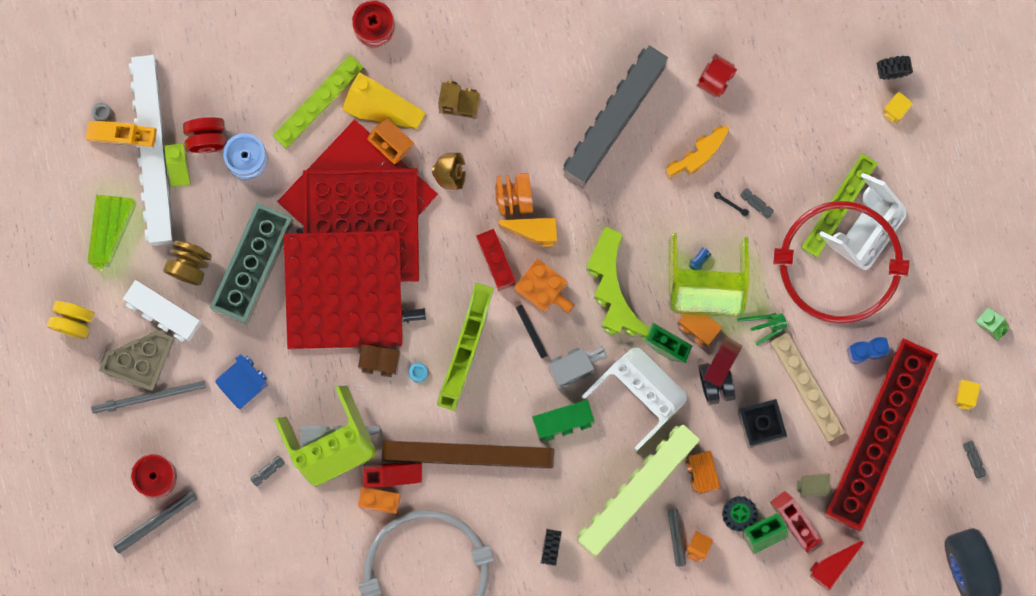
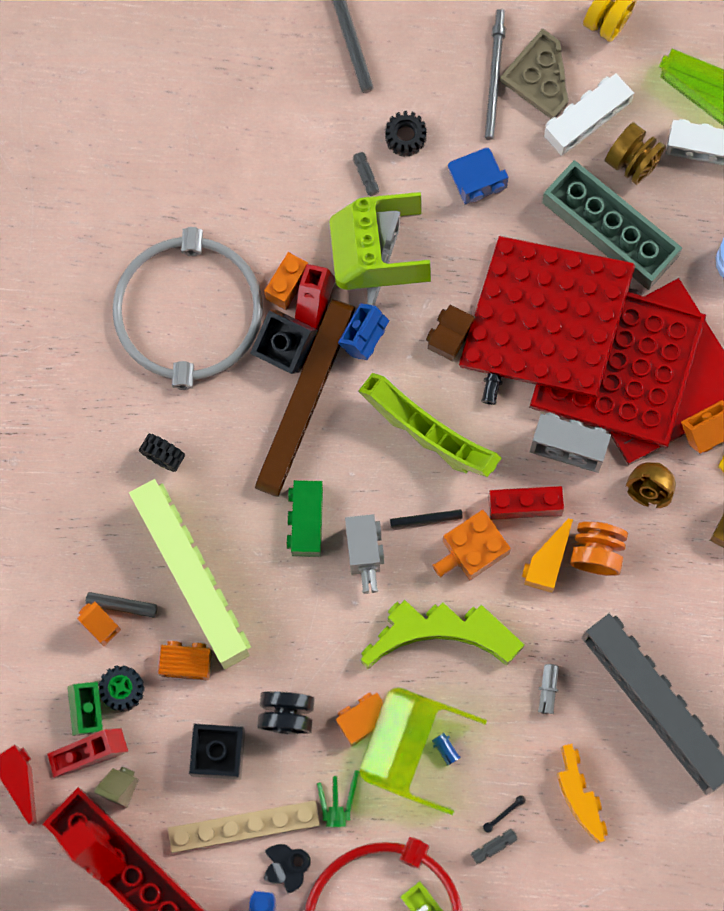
camera: 110 degrees right, 5 degrees down
red wheel [131,454,177,499] -> none
medium azure tile [409,363,428,383] -> none
white windscreen [582,348,687,453] -> none
green slope [645,323,693,363] -> none
red brick [696,53,737,98] -> none
dark red slope [703,337,743,387] -> none
none -> red wedge [56,819,127,886]
none -> black brick [250,310,318,374]
none -> black plate [264,844,311,893]
none -> blue brick [338,303,389,360]
none -> black tyre [385,111,427,156]
none -> light grey brick [529,413,611,473]
none -> light grey axle [538,664,559,714]

